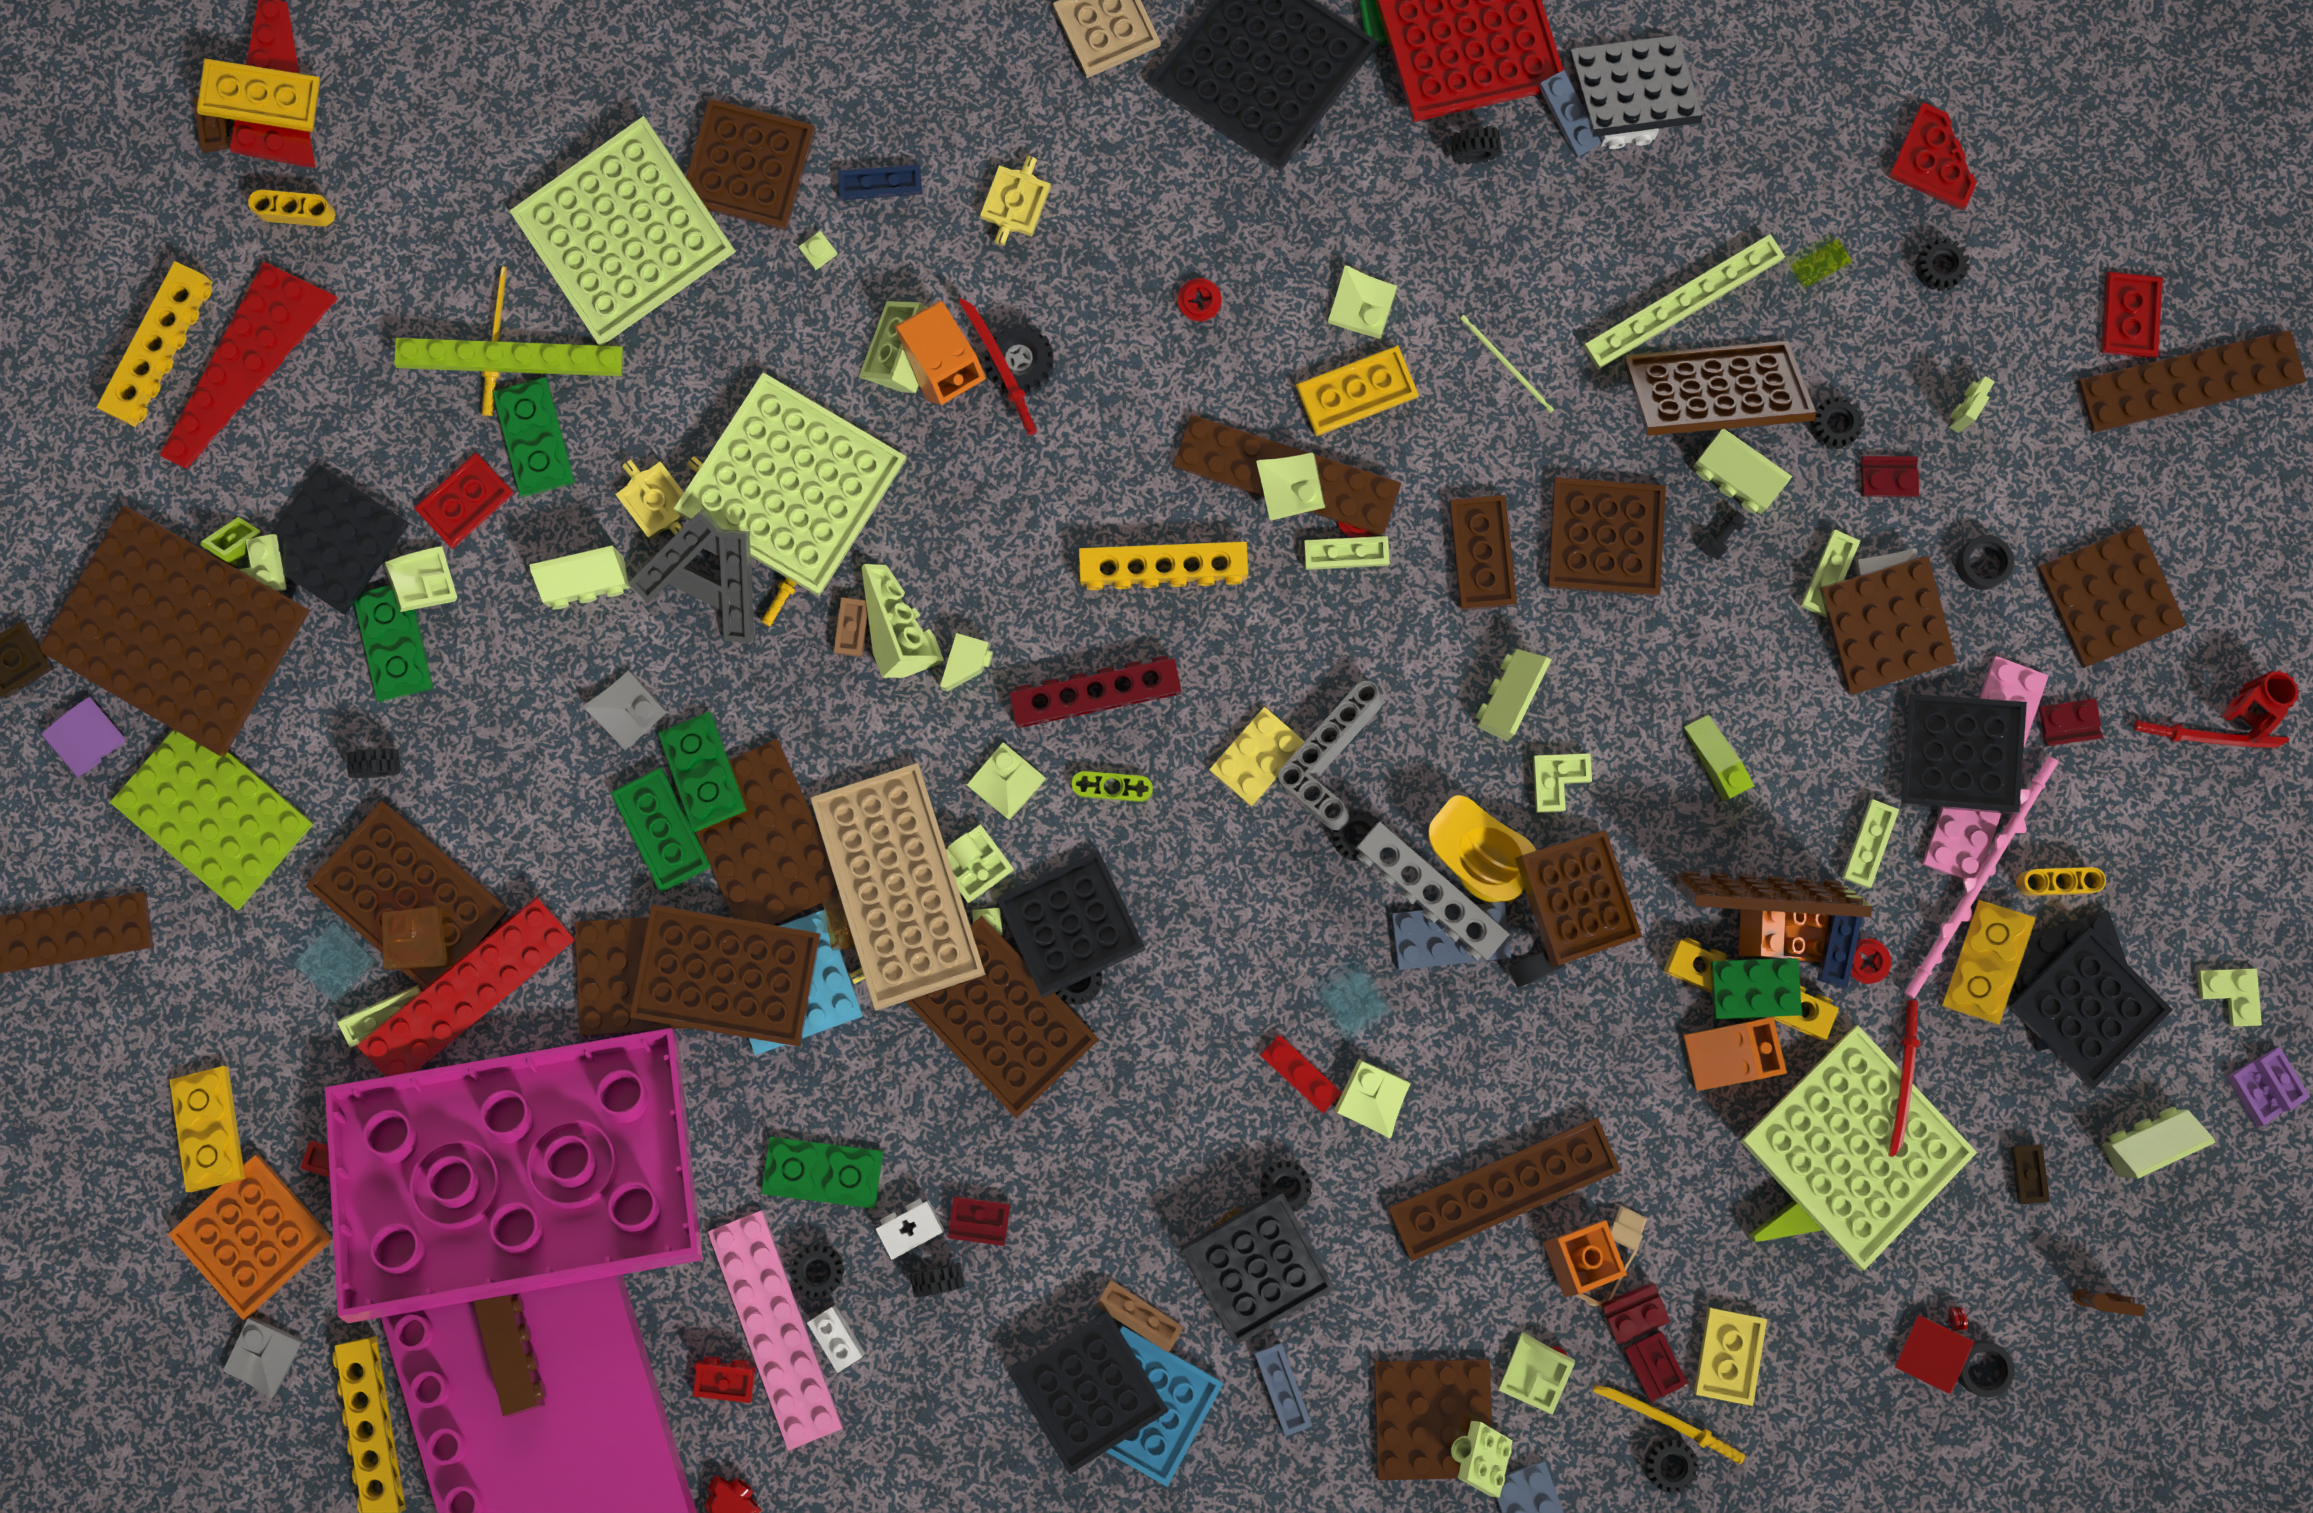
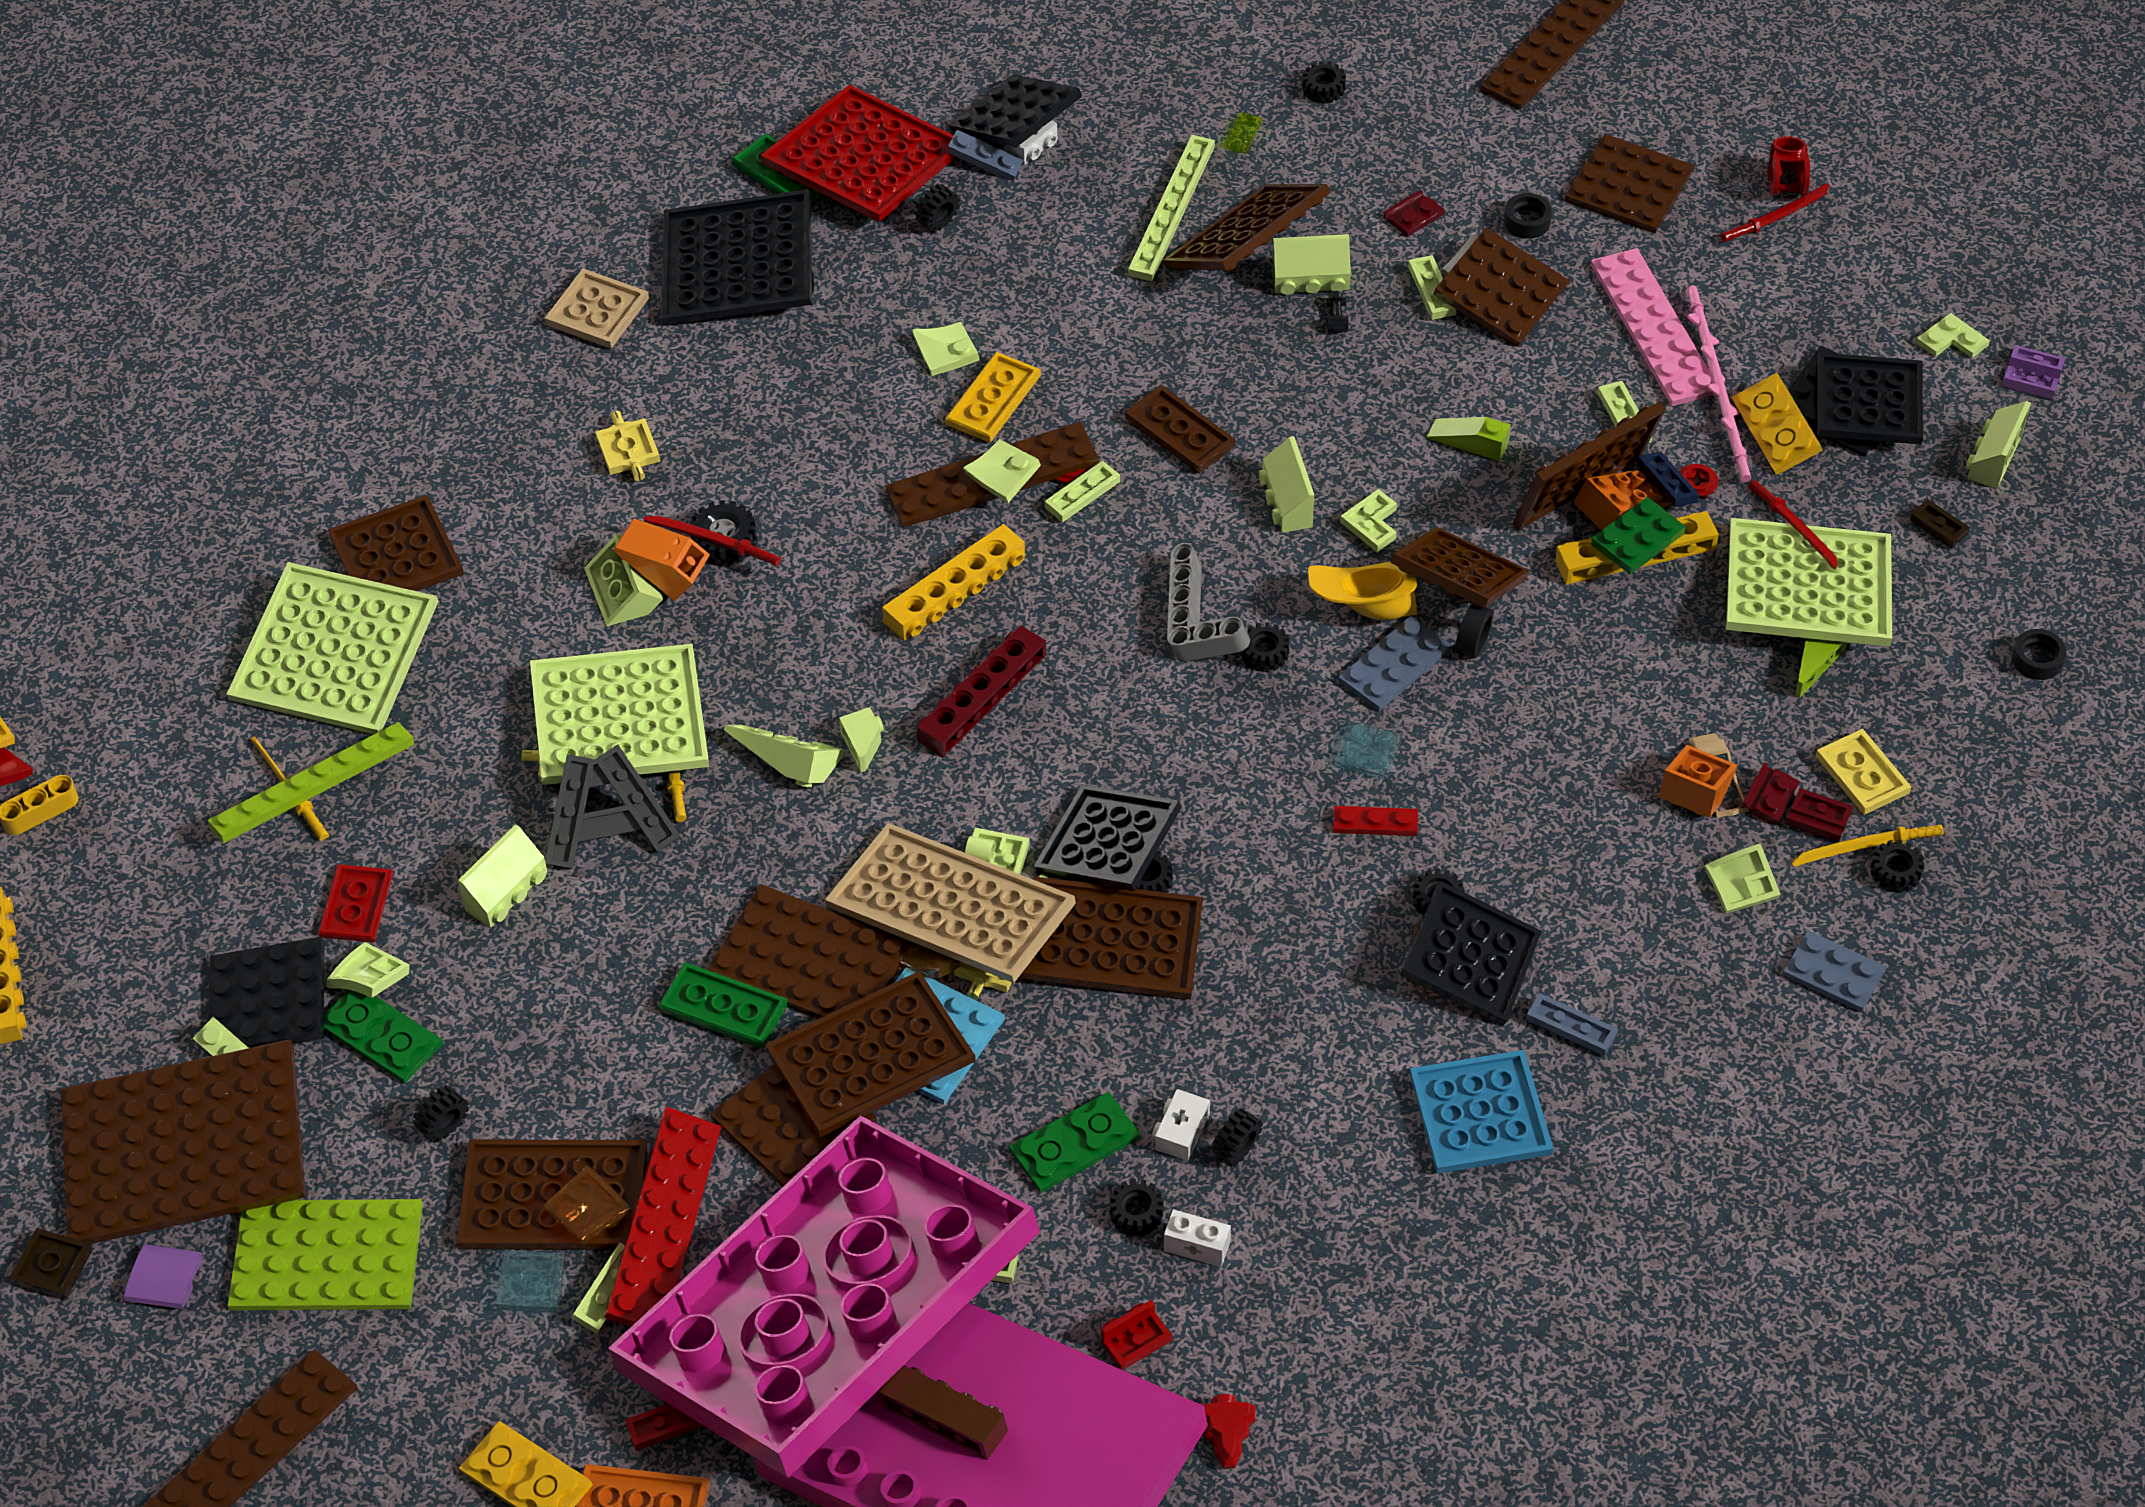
camera: 35 degrees left, 30 degrees down
red wing [159,262,338,469] -> none
lime slope [201,517,261,567] -> none
green piece [493,377,575,498] -> none
light grey plate [583,670,667,750] -> none
light yellow plate [615,460,684,540] -> none
green piece [658,711,747,832] -> none
bright pink plate [708,1210,843,1451] -> none
yellowish green plate [799,231,838,270] -> none
medium nougat plate [834,597,868,657] -> none
dark blue plate [838,165,923,200] -> none
dark red plate [948,1196,1011,1246] -> none
yellowish green plate [967,743,1046,820] -> none
black plate [1009,1310,1169,1475] -> none
lime beam [1072,771,1153,802] -> none
medium nougat plate [1095,1280,1183,1353] -> none
red gear [1178,278,1222,323] -> none
light yellow plate [1209,707,1305,807] -> none
yellowish green plate [1334,1059,1411,1138] -> none
light grey brick [1355,822,1510,961] -> none
reddish brown plate [1374,1359,1492,1480] -> none
reddish brown plate [1388,1117,1621,1262] -> none
yellowish green plate [1451,1421,1512,1498] -> none
yellowish green piece [1460,315,1554,413] -> none
reddish brown plate [1547,477,1666,596] -> none
orange slope [1683,1017,1787,1091] -> none
black tyre [1810,396,1865,449] -> none
red plate [1888,102,1977,210] -> none
red tile [1895,1315,1974,1395] -> none
black plate [1901,694,2027,815] -> none
red piece [1948,1307,1967,1331] -> none
yellowish green plate [1949,376,1994,433] -> none
yellow beam [2016,867,2106,896] -> none
dark red plate [2038,698,2104,747] -> none
reddish brown plate [2073,1289,2145,1317] -> none
red tile [2101,272,2163,359] -> none

